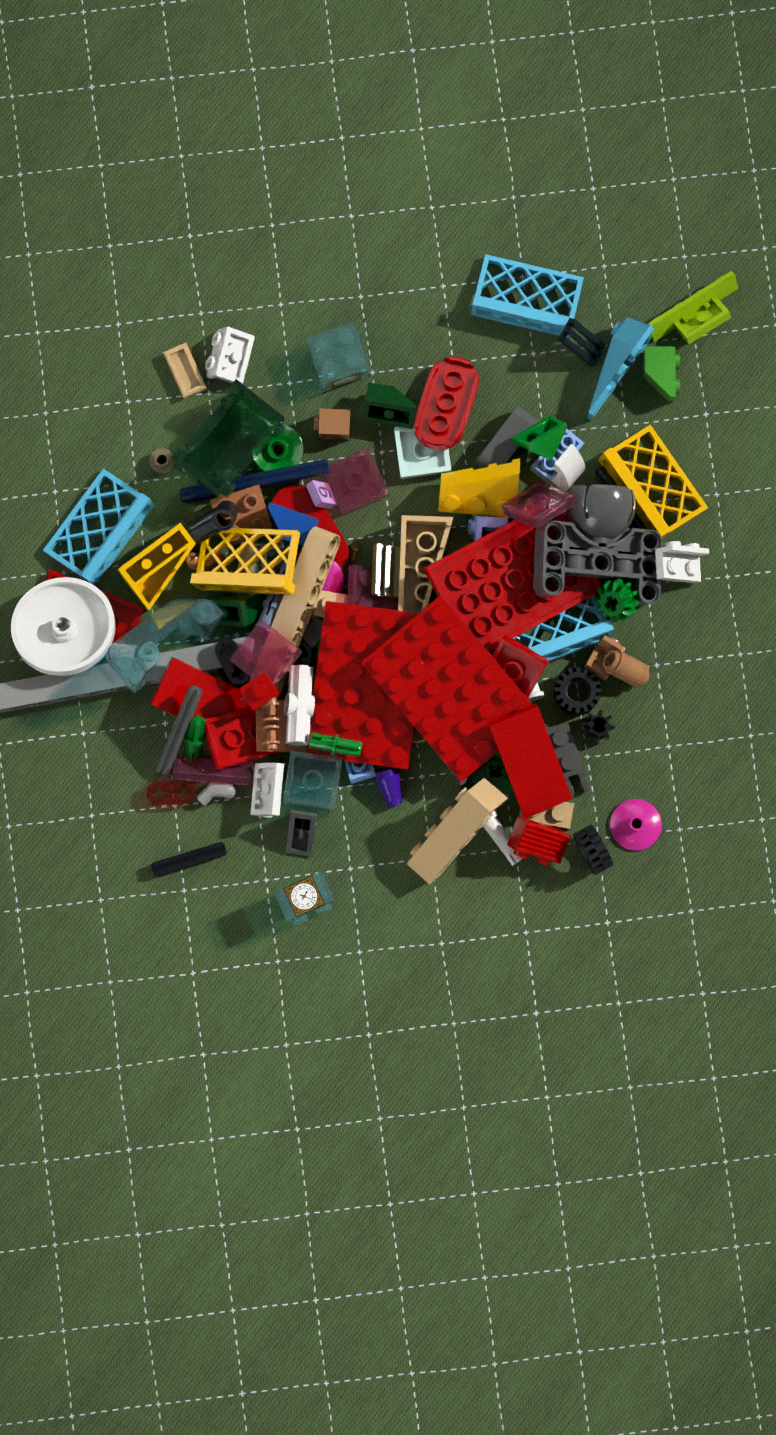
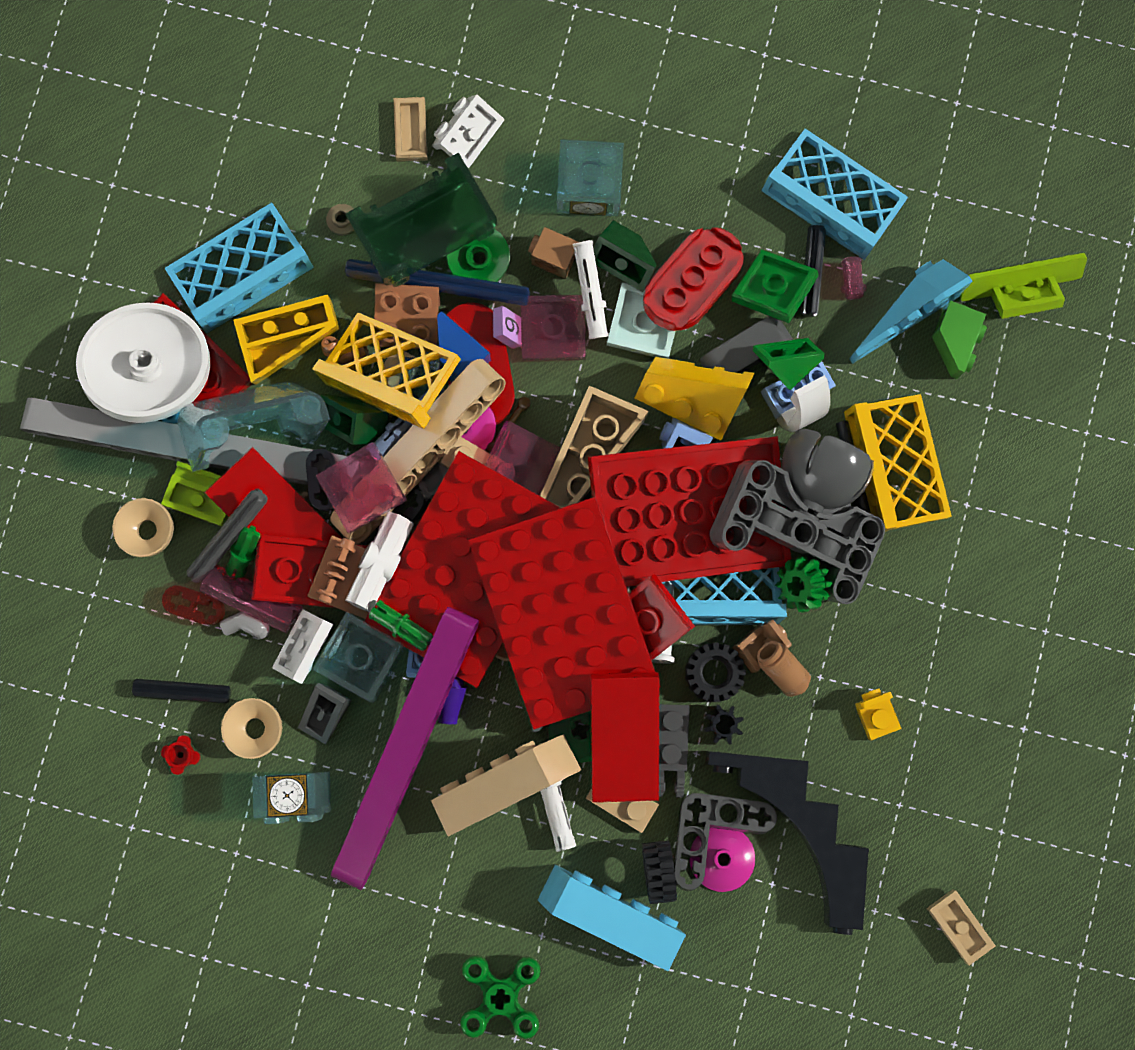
camera: 20 degrees right, 0 degrees up
black piece [186,500,238,544] -> none
red bracket [239,672,280,711] -> none
olive tile [371,543,400,599] -> none
clear pink plate [502,481,575,529] -> none
red brick [507,816,570,866] -> none
black tile [558,318,606,367] -> none
white bracket [655,541,709,583] -> none
none -> tan piece [112,498,174,558]
none -> lime plate [161,461,228,527]
none -> red plate [161,735,200,775]
none -> tan piece [221,698,283,759]
none -> magenta beam [331,607,479,890]
none -> green gear [460,955,541,1039]
none -> medium azure wedge [538,864,686,971]
none -> white pin [573,240,609,339]
none -> dark grey beam [674,793,777,891]
none -> black arch [705,751,869,935]
none -> green plate [732,249,818,323]
none -> black axle [800,225,826,317]
none -> clear pink pin [841,257,867,299]
none -> yellow bracket [855,688,902,740]

